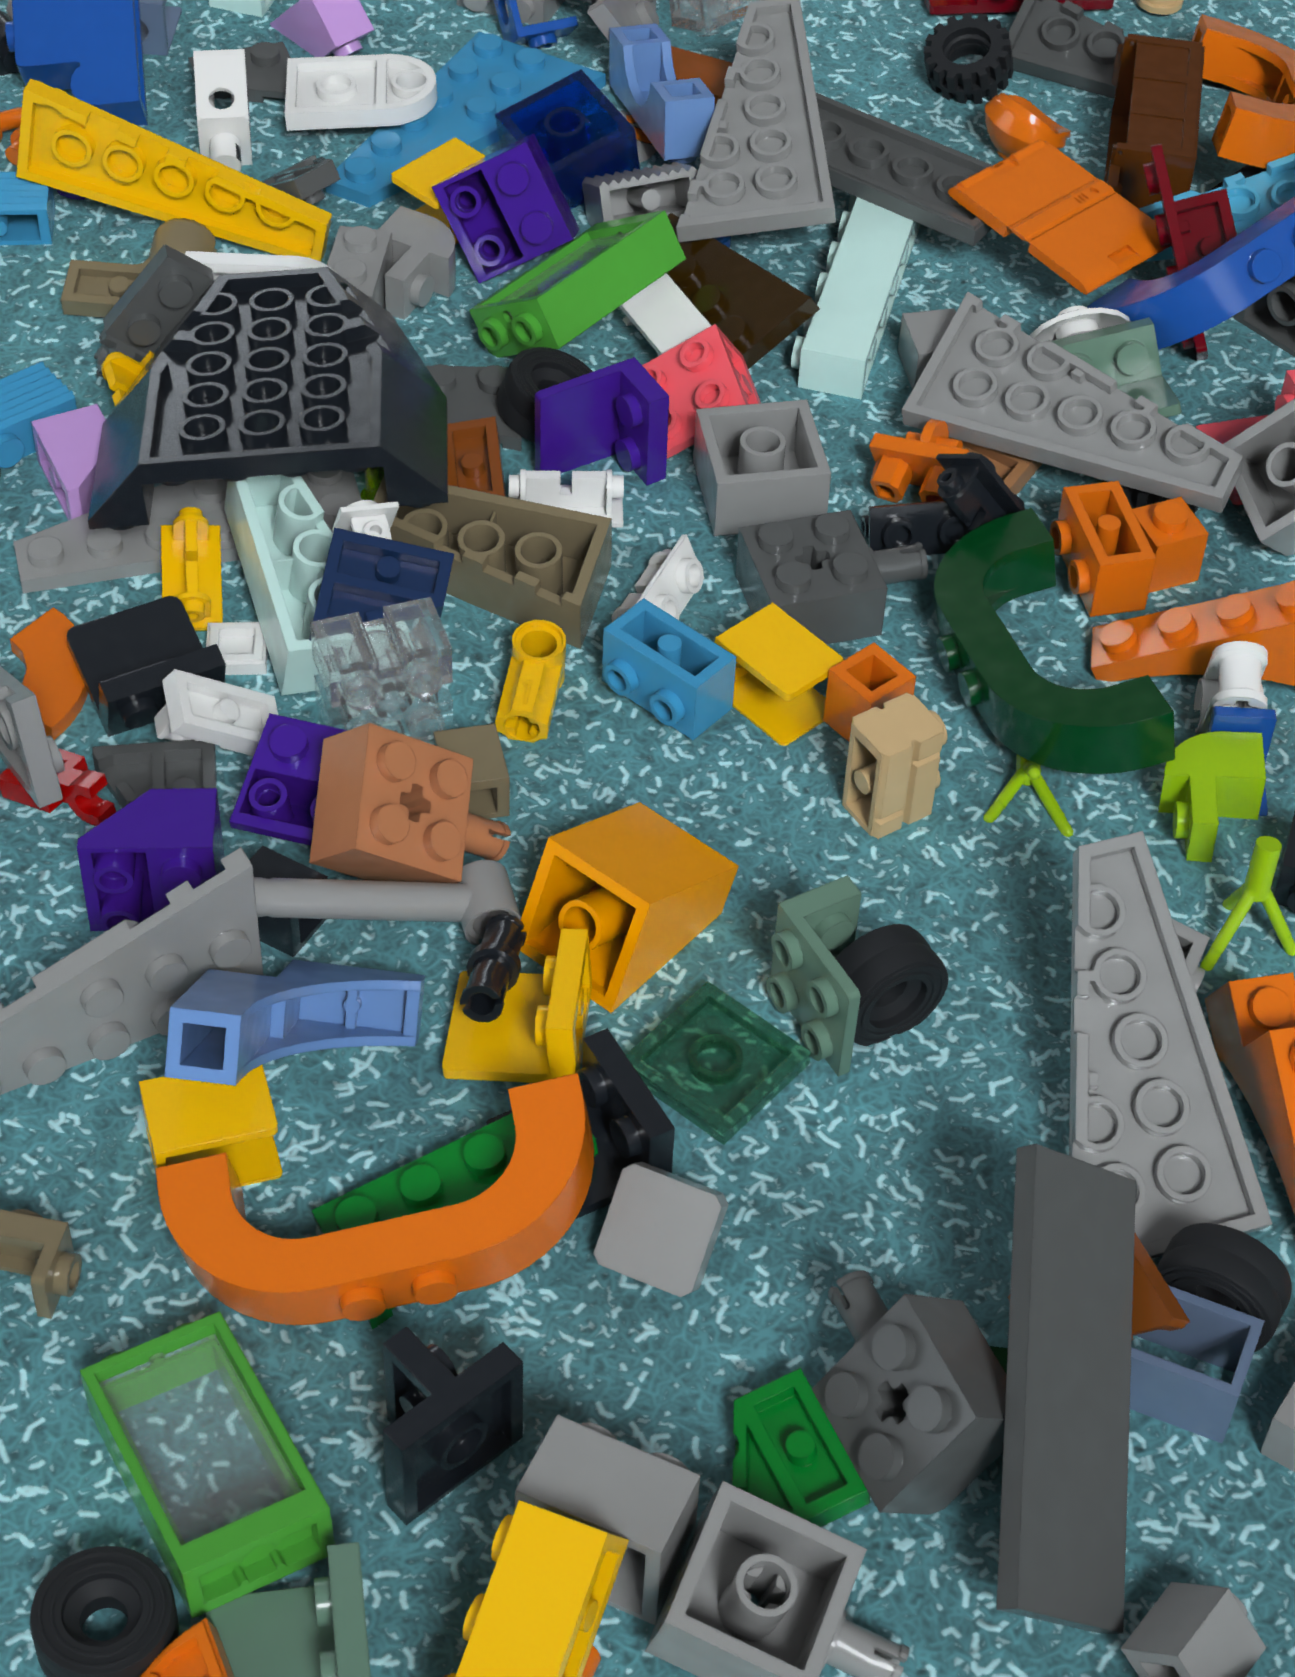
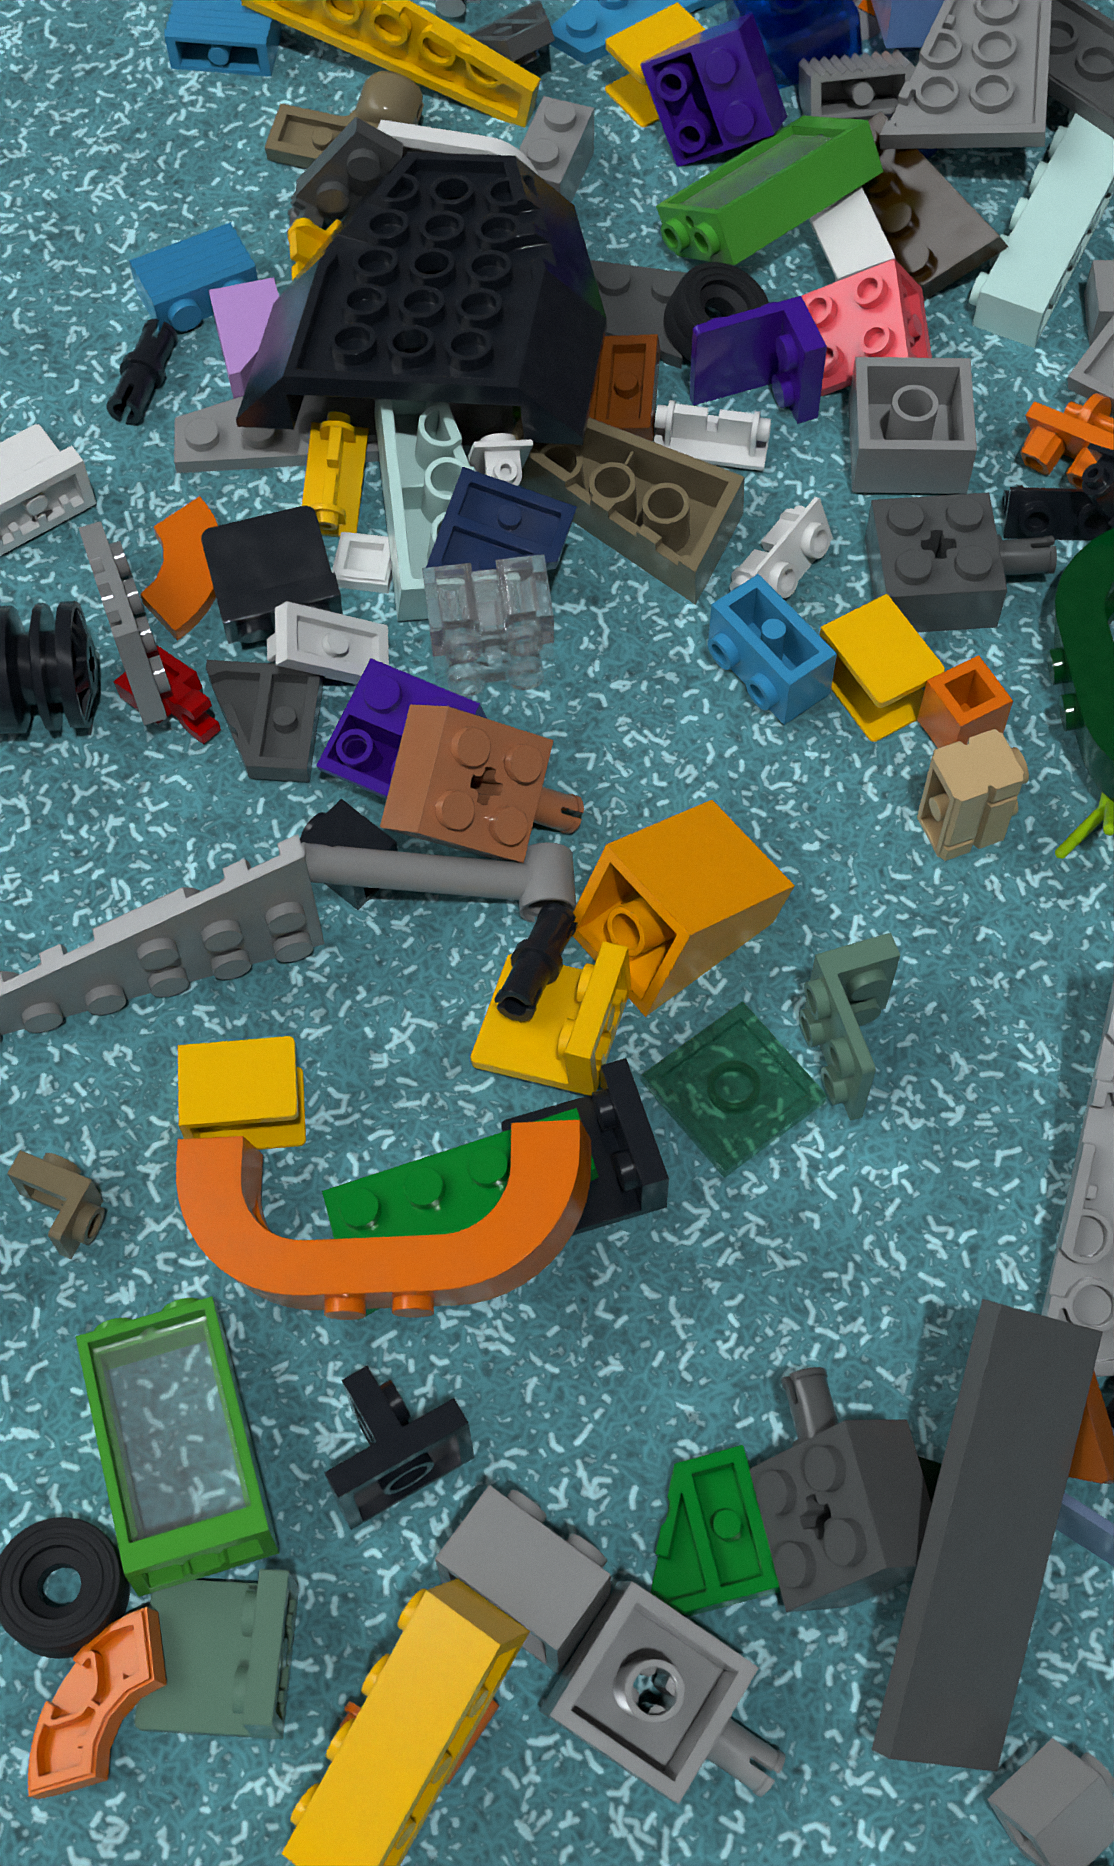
camera: 15 degrees right, 15 degrees up
dark purple slope [77,788,225,931] -> none
medium blue arch [165,959,425,1086] -> none
light grey brick [378,206,456,320] -> none
dark tan brick [433,723,510,819] -> none
yellow piece [495,620,566,743] -> none
light grey piece [594,1162,729,1297] -> none
black tyre [835,924,948,1046] -> none

